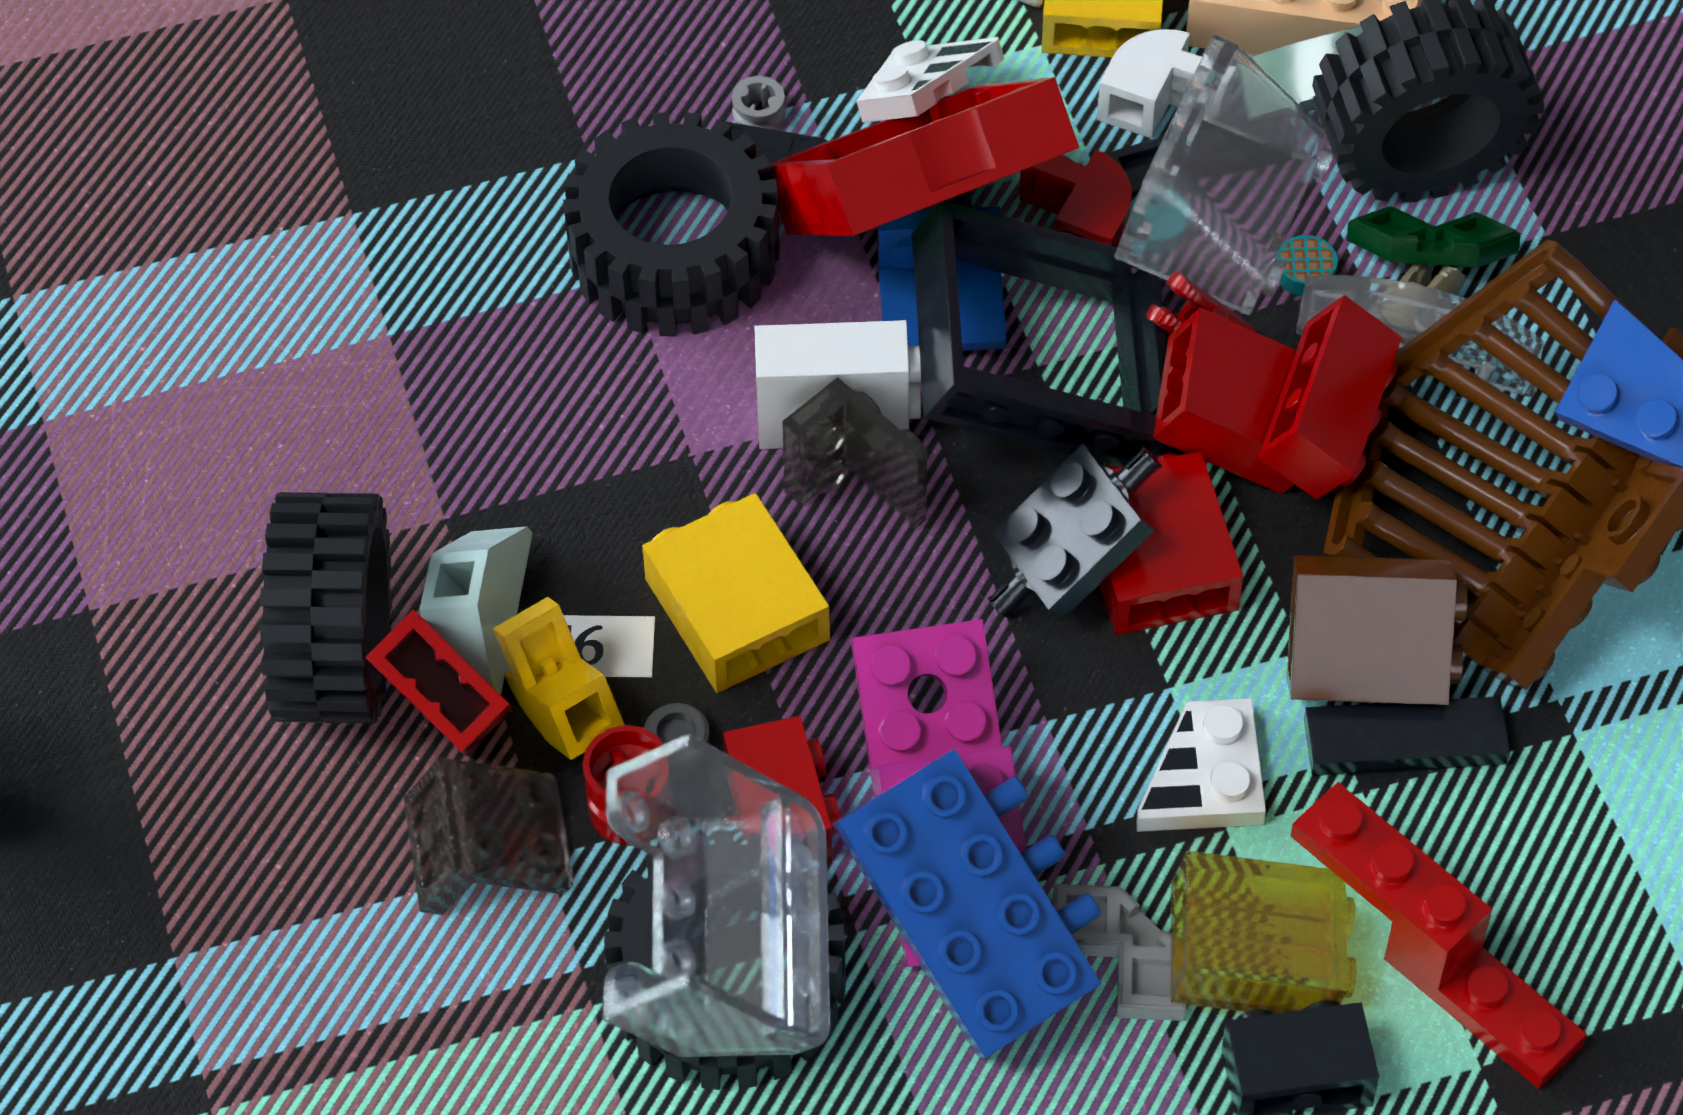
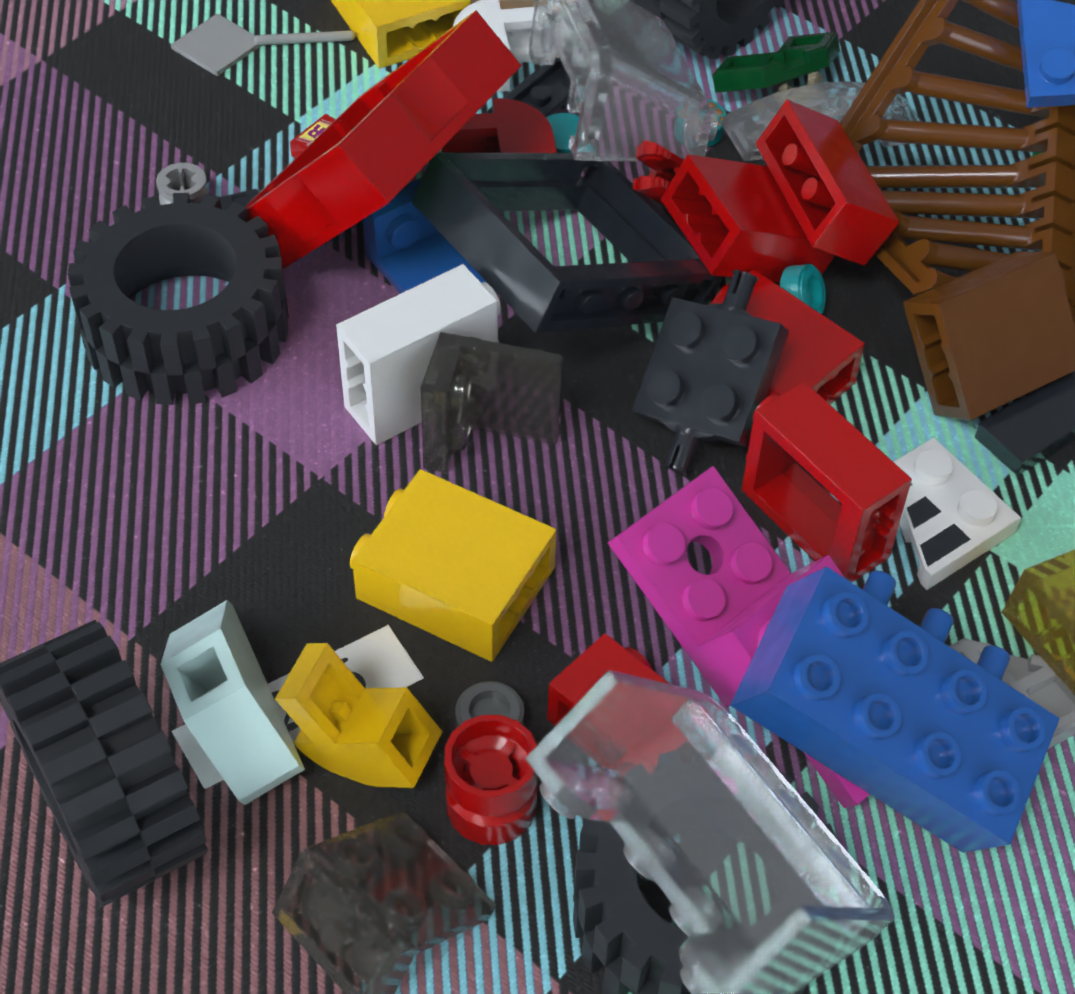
camera: 35 degrees left, 5 degrees down
red brick [365,610,512,756] -> none
white wing [856,37,1004,122] -> none
none -> red window [742,381,912,582]
none -> teal tile [780,264,826,314]

